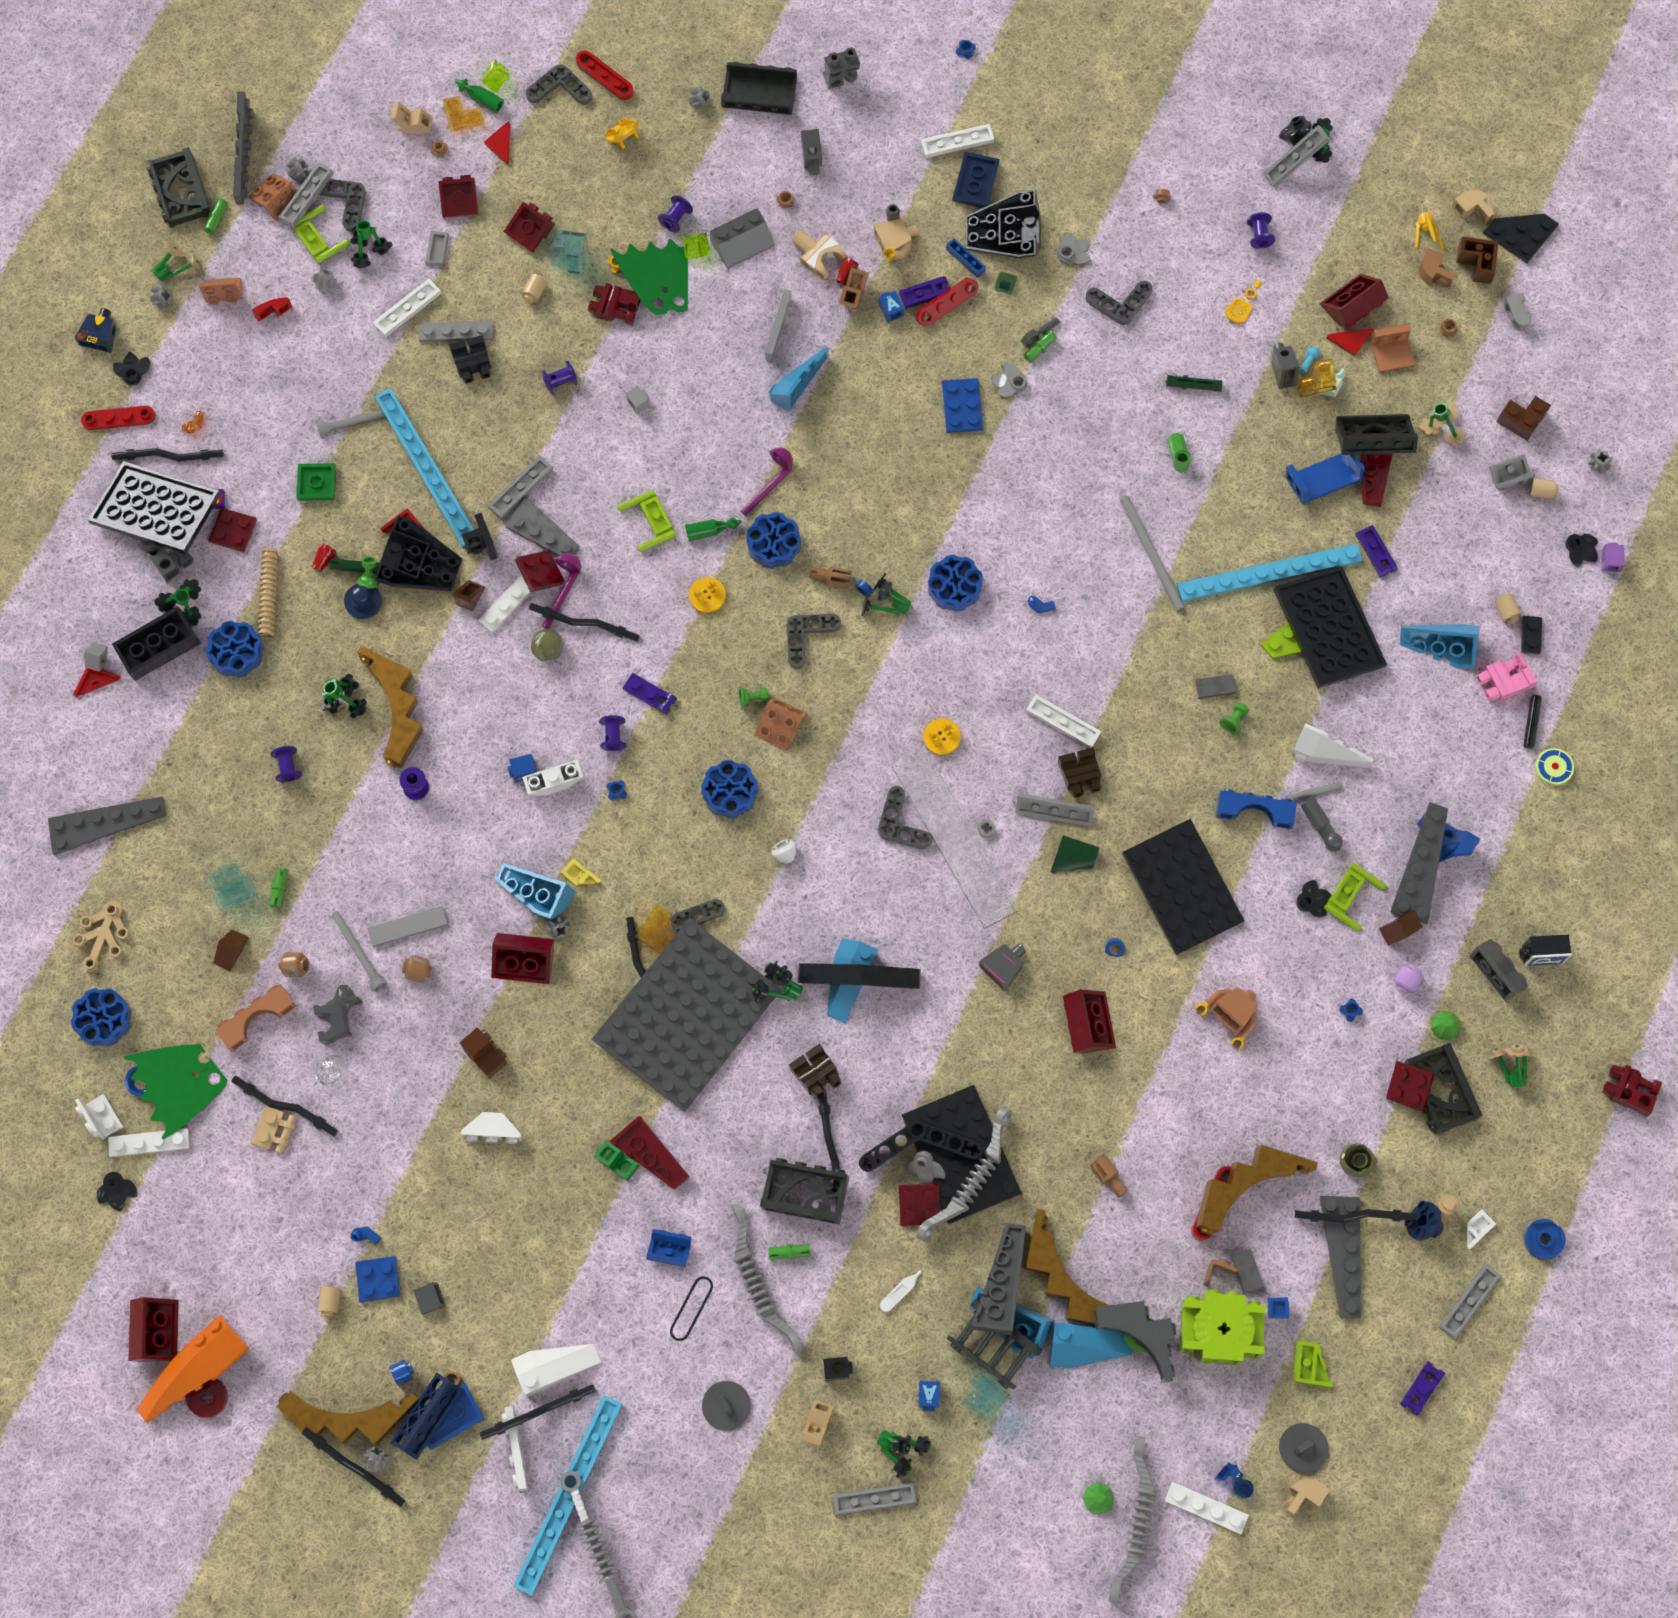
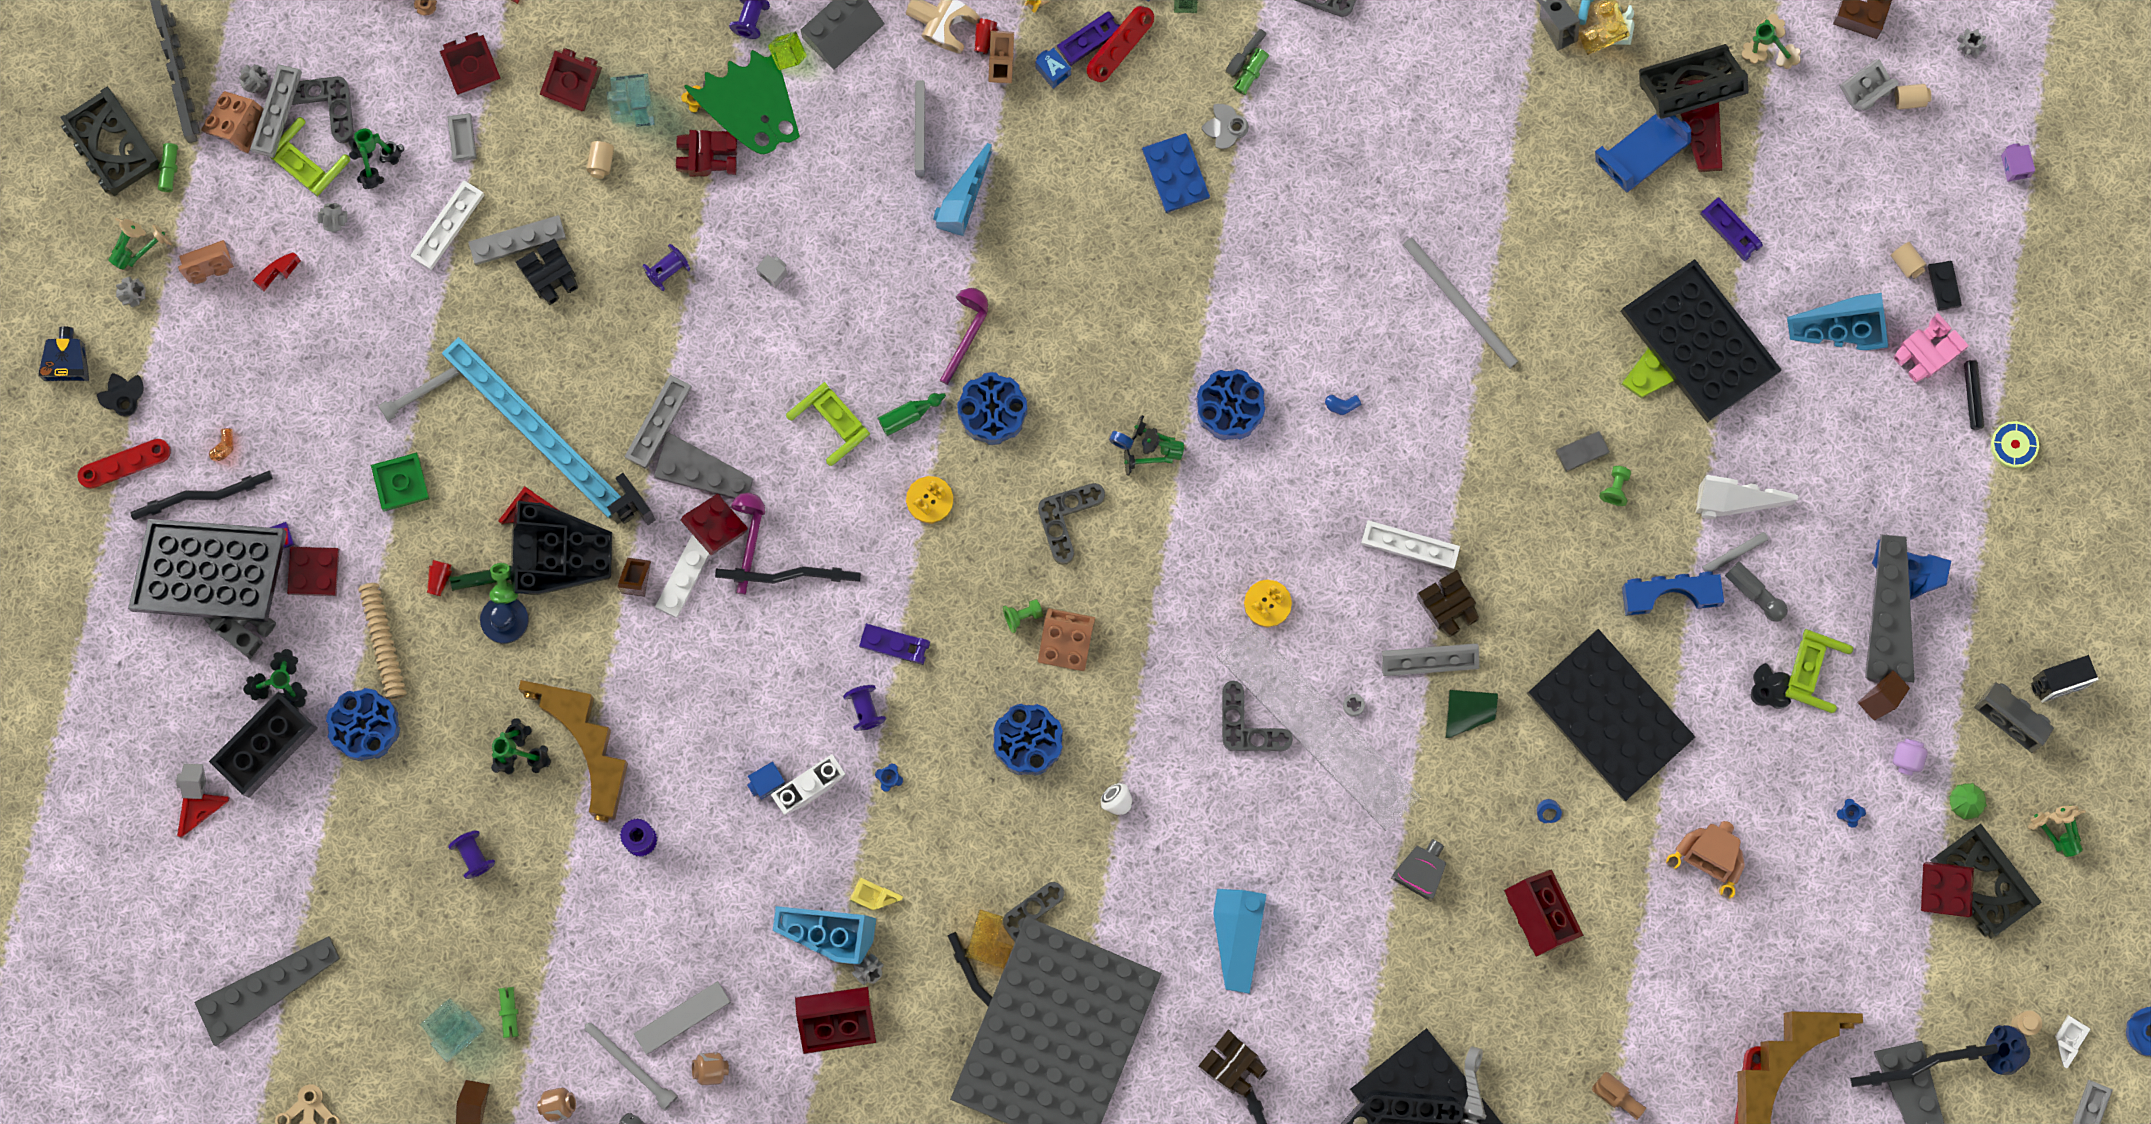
camera: 15 degrees left, 5 degrees up
olive hair [531,629,563,662] -> none
black plant [752,960,803,1003] -> none
black beam [798,963,921,989] -> none
medium nougat arm [809,566,852,589] -> none
dark green pin [1166,375,1222,392] -> none
bright green piece [1167,433,1191,472] -> none
medium azure plate [1177,544,1362,602] -> none
olive hair [1340,1143,1377,1177] -> none
black plate [1565,534,1598,567] -> none

